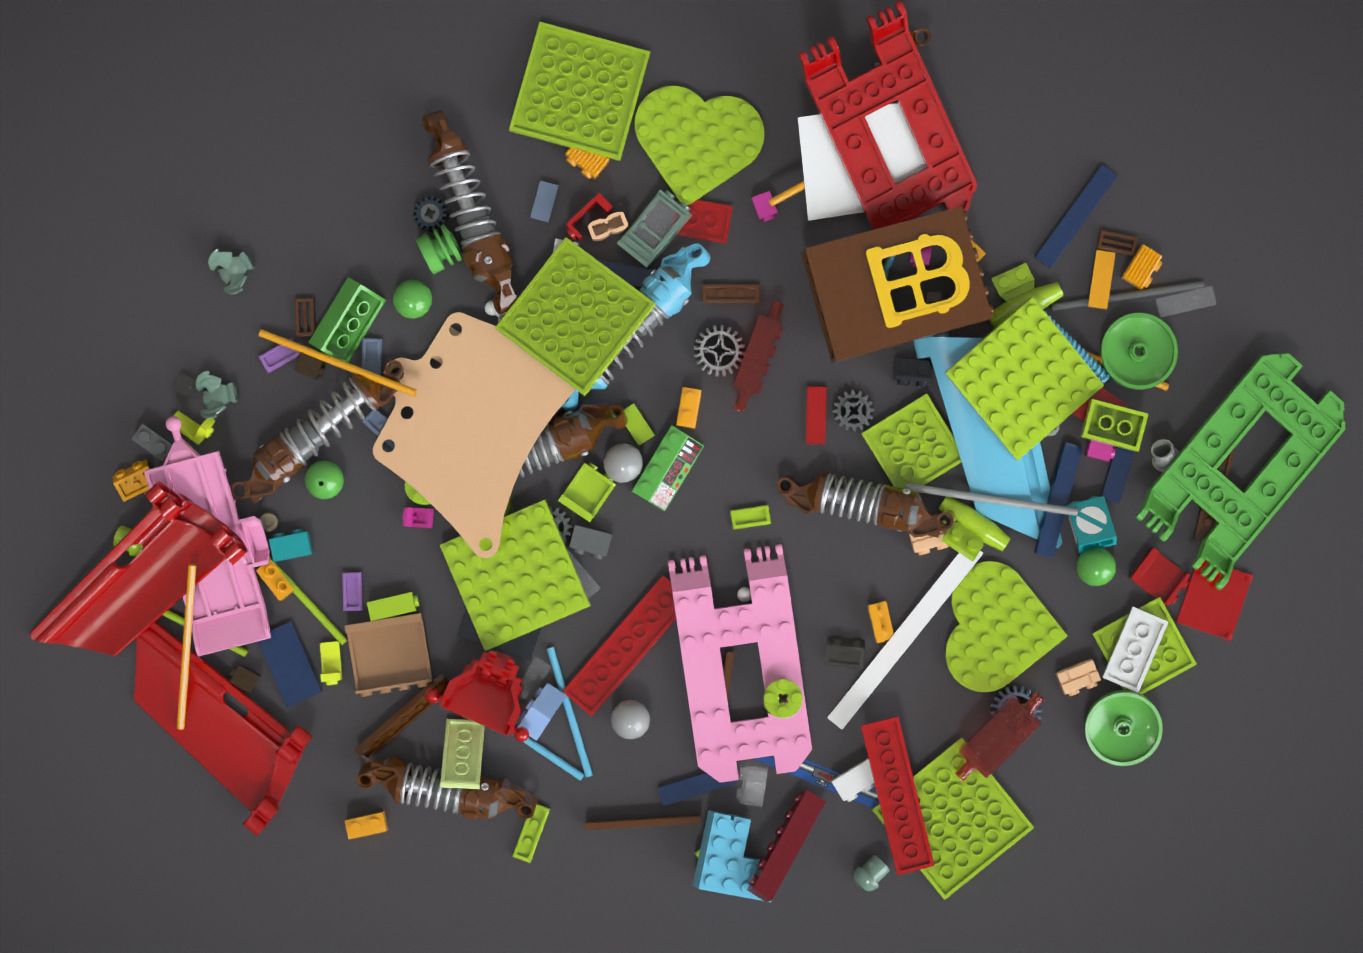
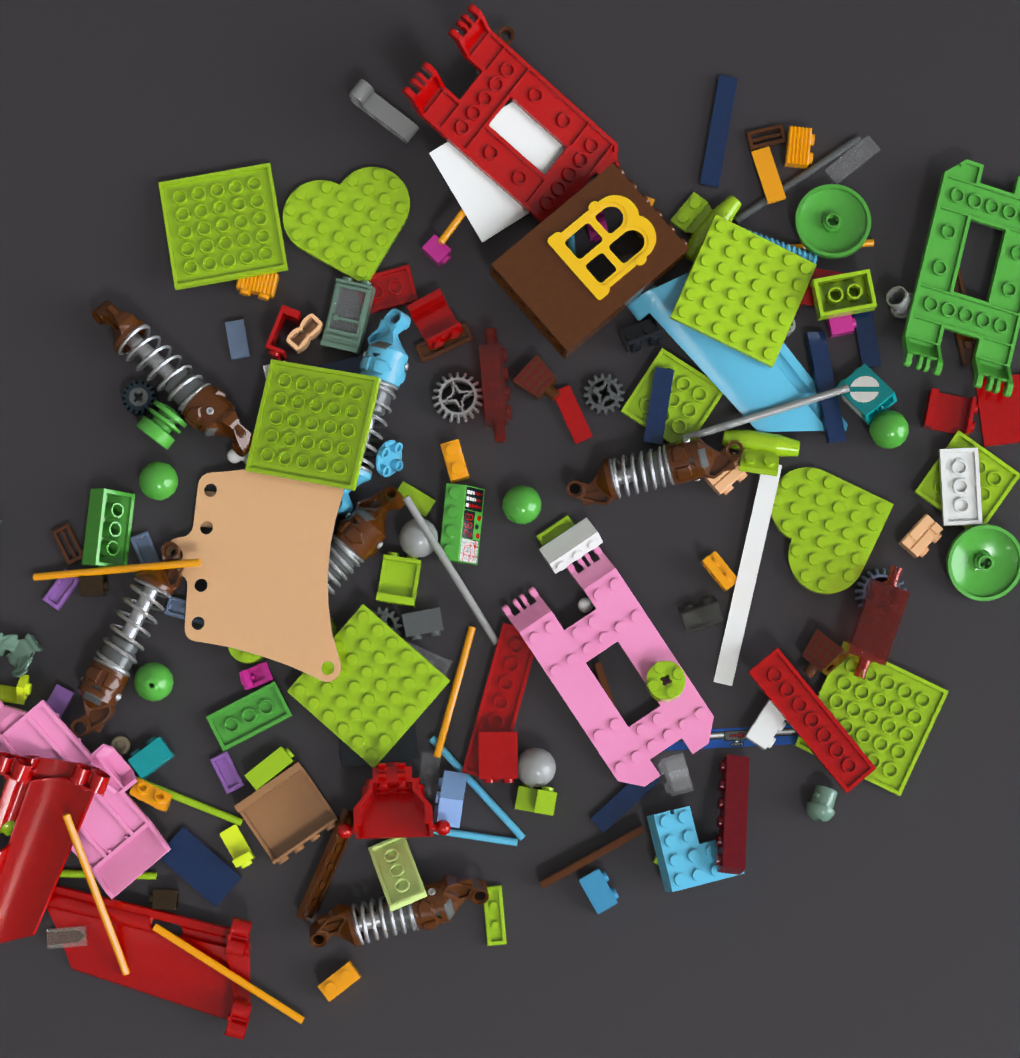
camera: 25 degrees left, 5 degrees down
none -> clear tile [46,925,88,949]
none -> medium lavender tile [47,684,75,719]
none -> light orange piece [152,923,305,1024]
none -> bright green plate [206,681,293,751]
none -> light grey beam [349,79,419,143]
none -> medium azure dish [376,440,403,477]
none -> light grey piece [402,495,499,645]
none -> red panel [406,288,463,350]
none -> light orange piece [433,626,476,758]
none -> red panel [478,732,518,783]
none -> bright green piece [502,485,541,525]
none -> reddish brown torso [512,354,560,401]
none -> lime brick [515,783,557,816]
none -> white brick [539,517,603,574]
none -> dark azure brick [578,868,619,914]
none -> dark blue tile [643,367,674,446]
none -> reddish brown torso [802,629,850,679]

